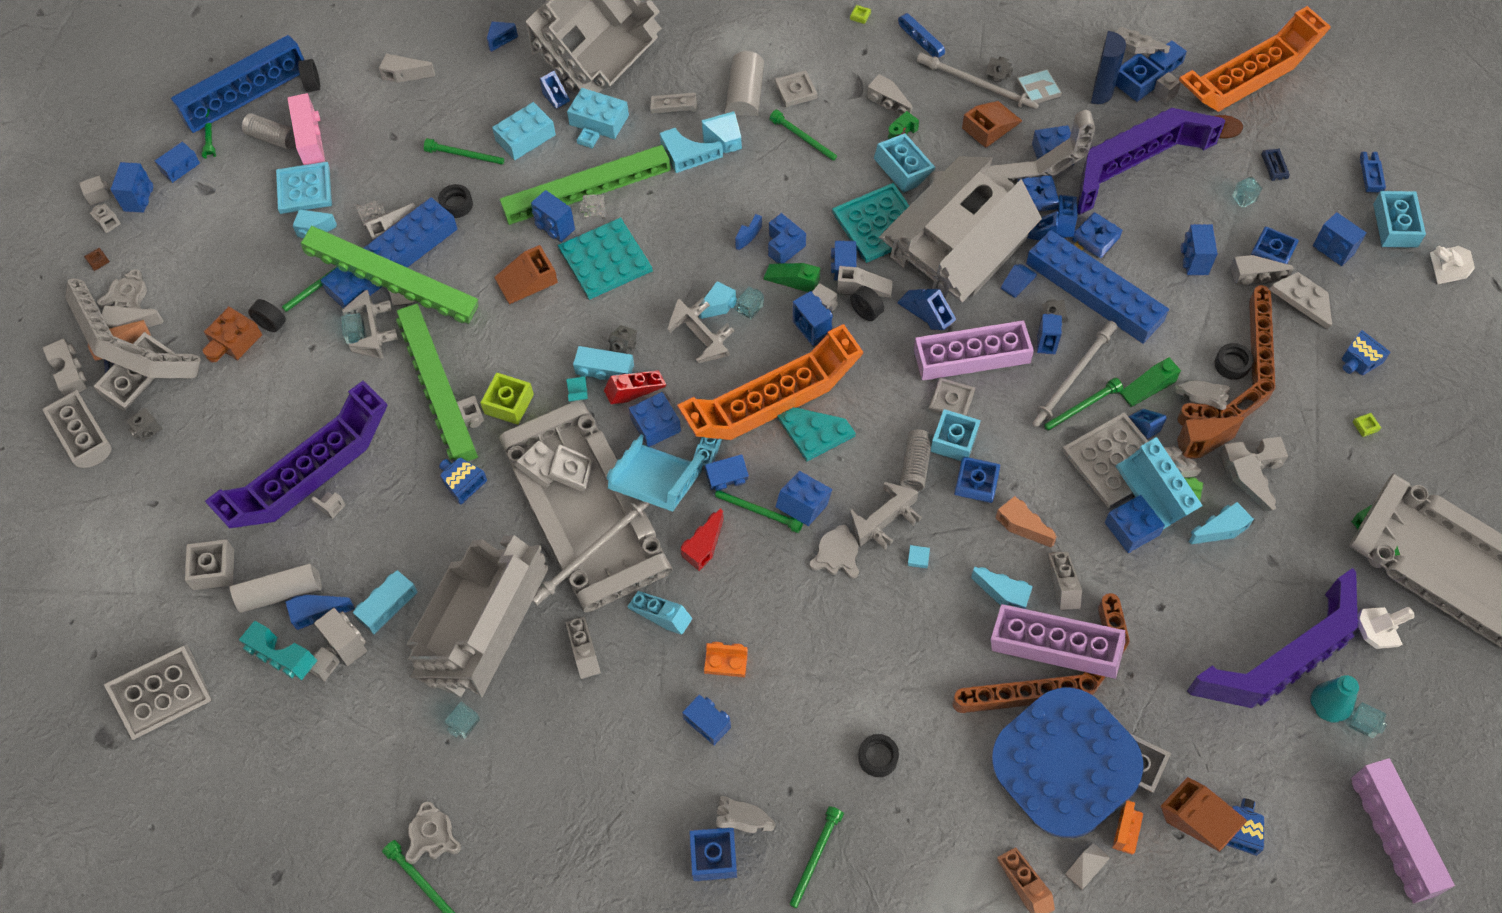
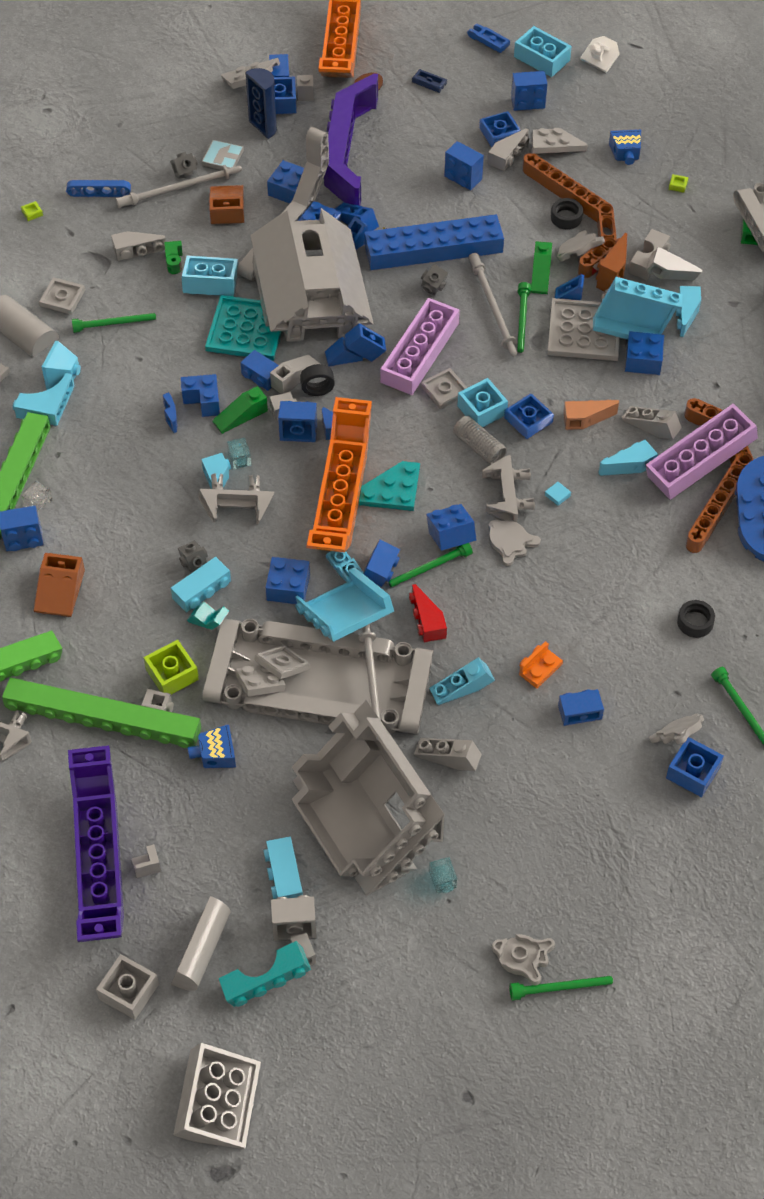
camera: 55 degrees left, 5 degrees down
blue slope [286,595,355,630] -> none
teal plate [558,217,653,300] -> none
red slope [604,370,666,404] -> none
blue slope [1001,264,1037,298] -> none
blue brick [1037,314,1062,354] -> none
blue brick [1072,212,1123,258] -> none
clear light blue brick [1232,176,1262,208] -> none

